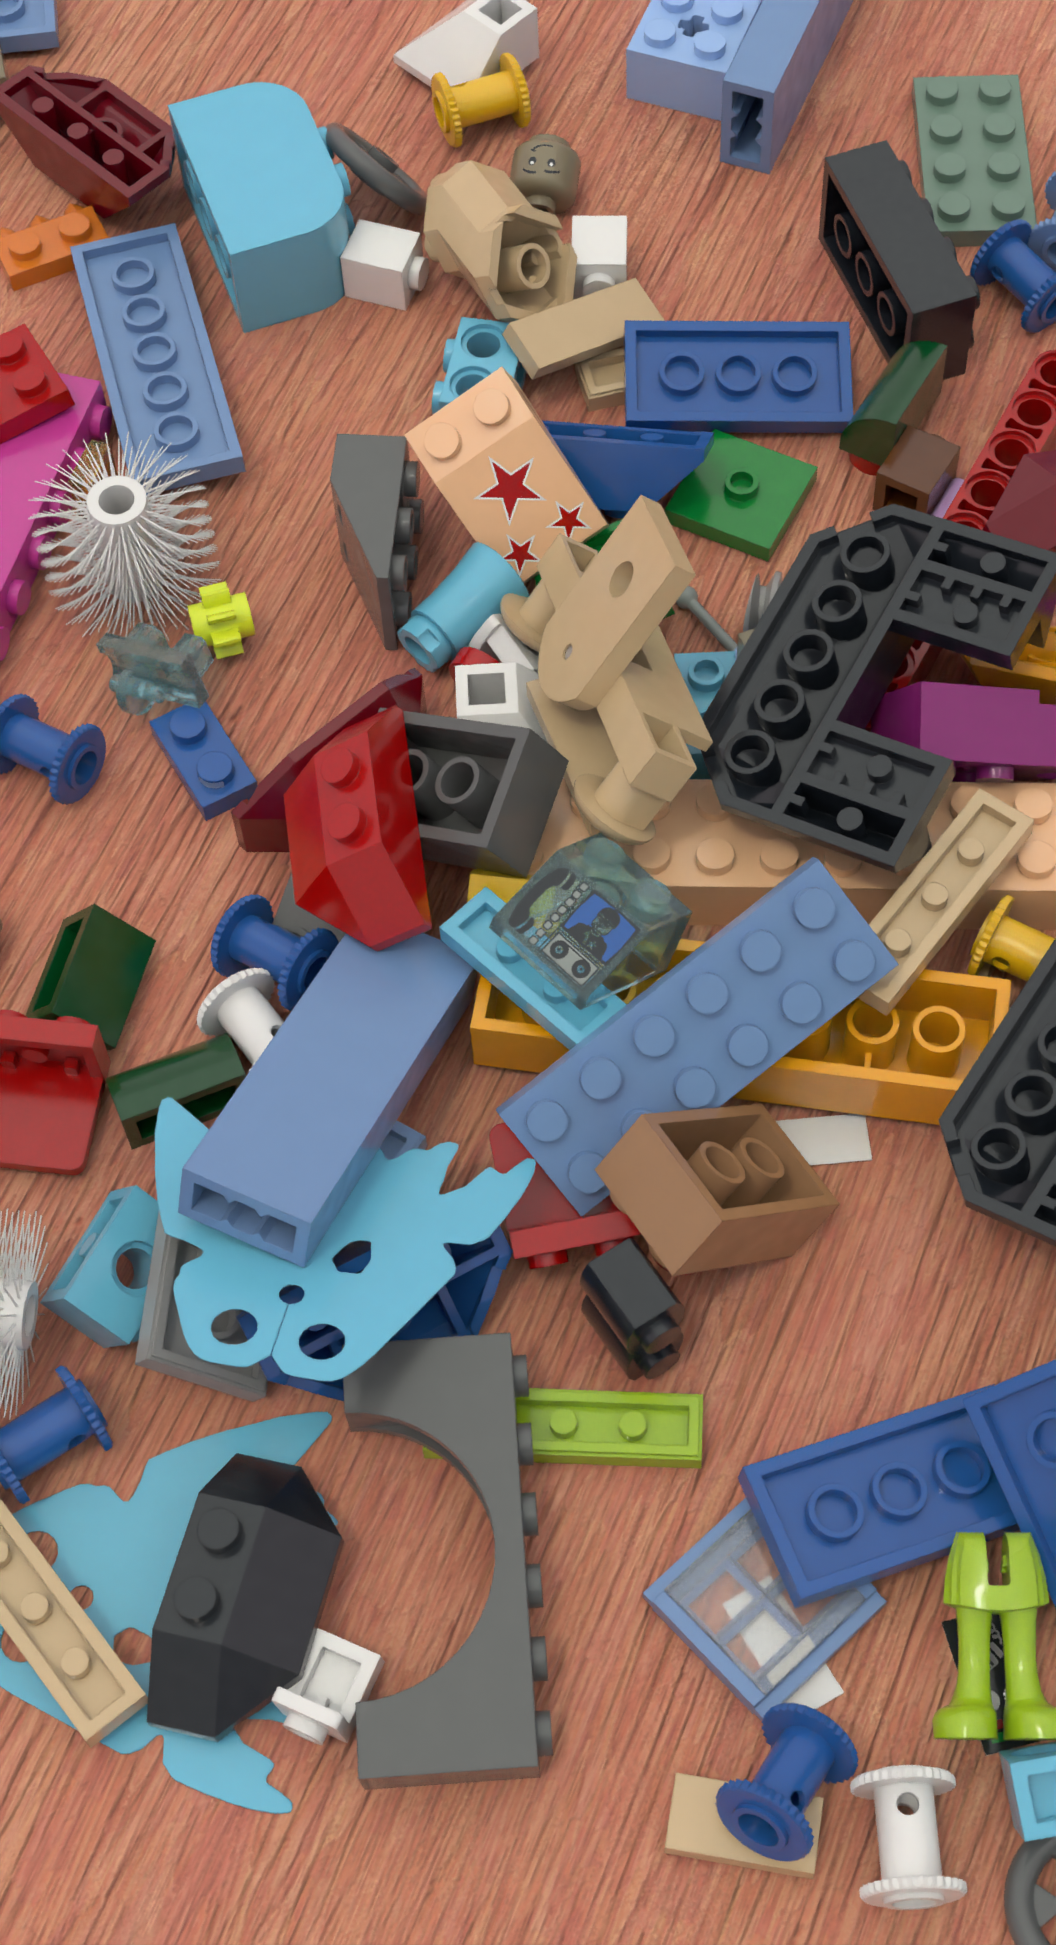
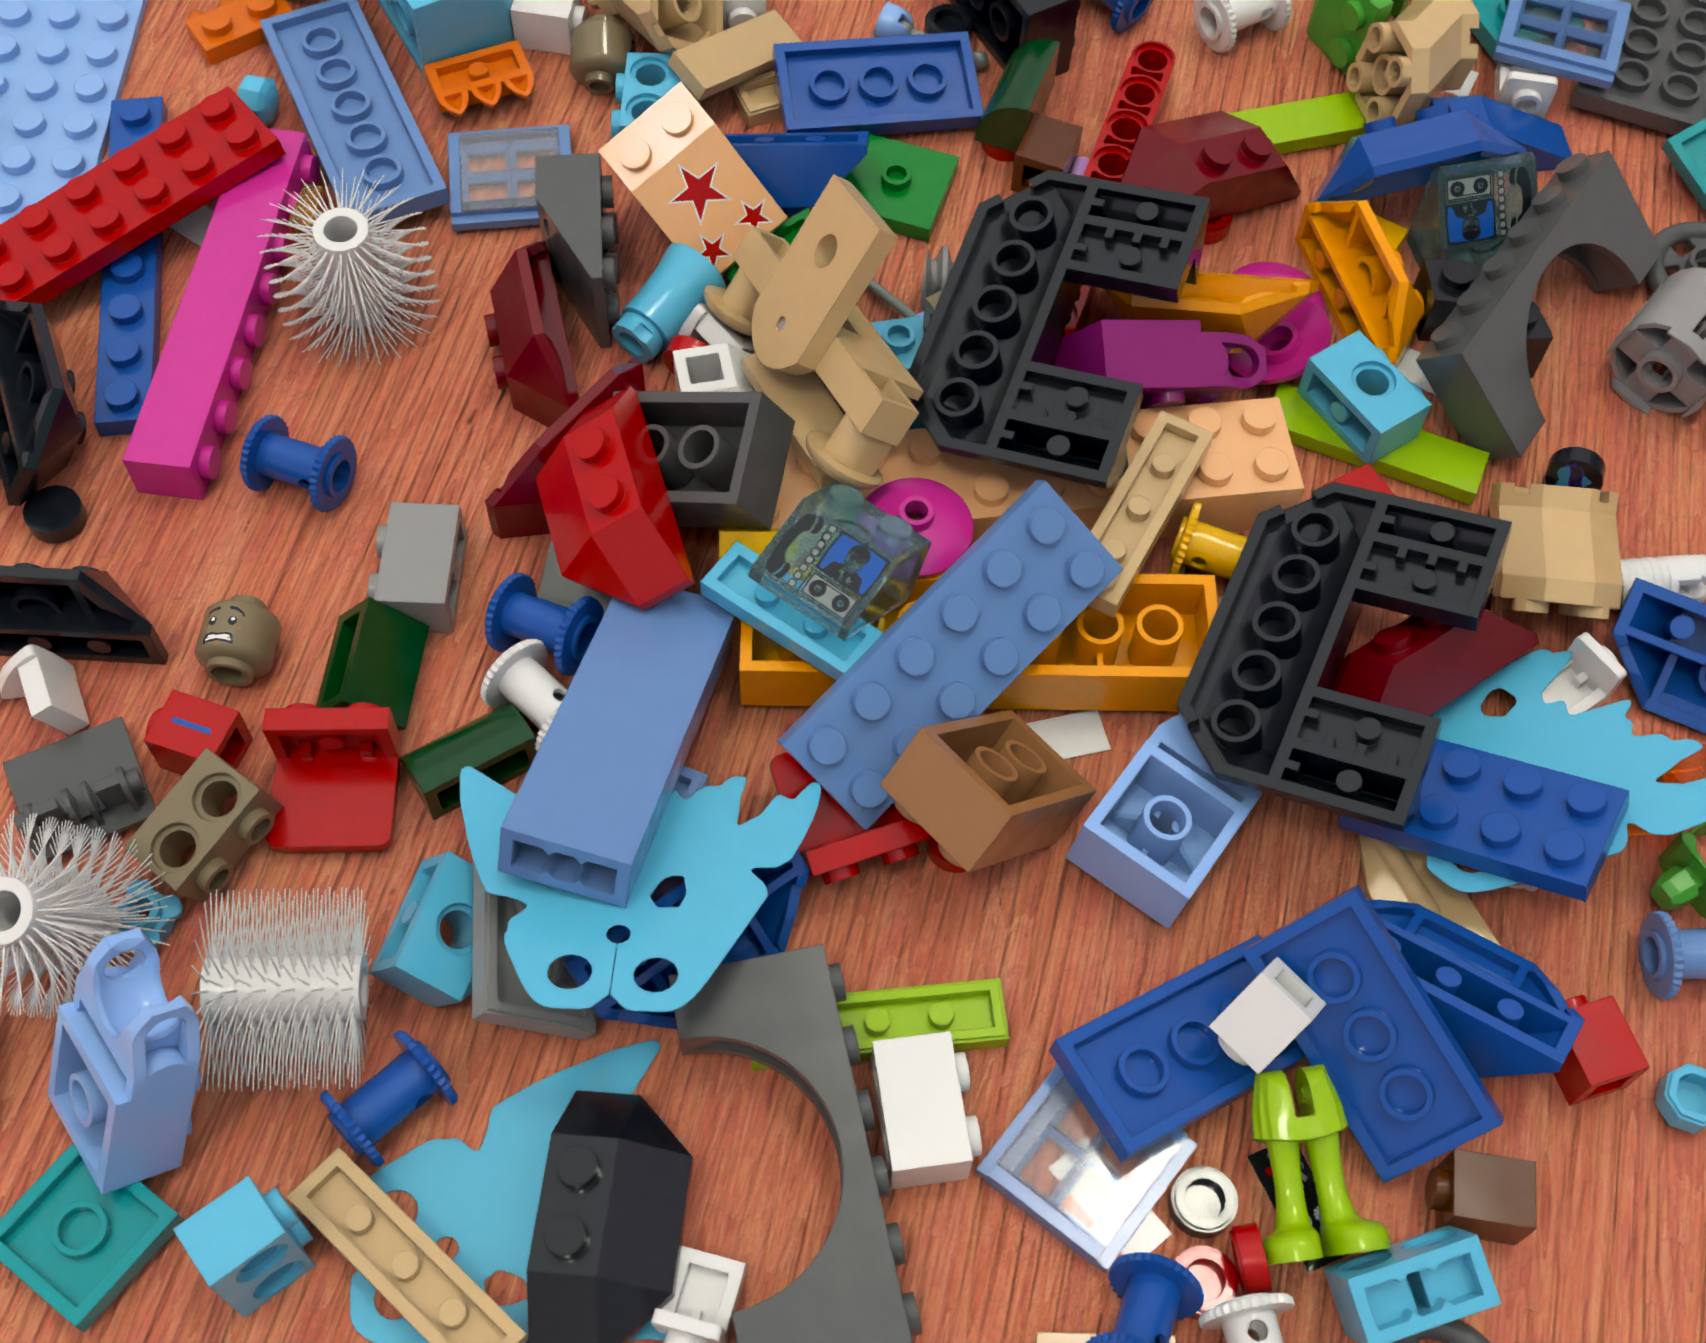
camera: 15 degrees left, 0 degrees up
clear light blue hips [96,622,214,716] -> none
blue piece [149,696,258,821] -> none
neon yellow gear [187,581,256,660] -> none
black brick [580,1238,685,1380] -> none
none -> medium azure tile [237,75,279,126]
none -> light grey brick [367,502,468,633]
none -> orange plate [423,40,535,118]
none -> clear piece [448,124,572,232]
none -> dark red wedge [484,240,580,428]
none -> dark tan head [569,14,635,95]
none -> dark pink dish [856,478,974,579]
none -> white brick [870,1031,982,1190]
none -> light blue hinge [874,1,988,70]
none -> black tile [924,4,973,40]
none -> light blue brick [1065,714,1262,929]
none -> tile [1168,1166,1238,1239]
none -> tile [1175,1246,1239,1320]
none -> white brick [1209,957,1327,1075]
none -> red tile [1229,1222,1272,1295]

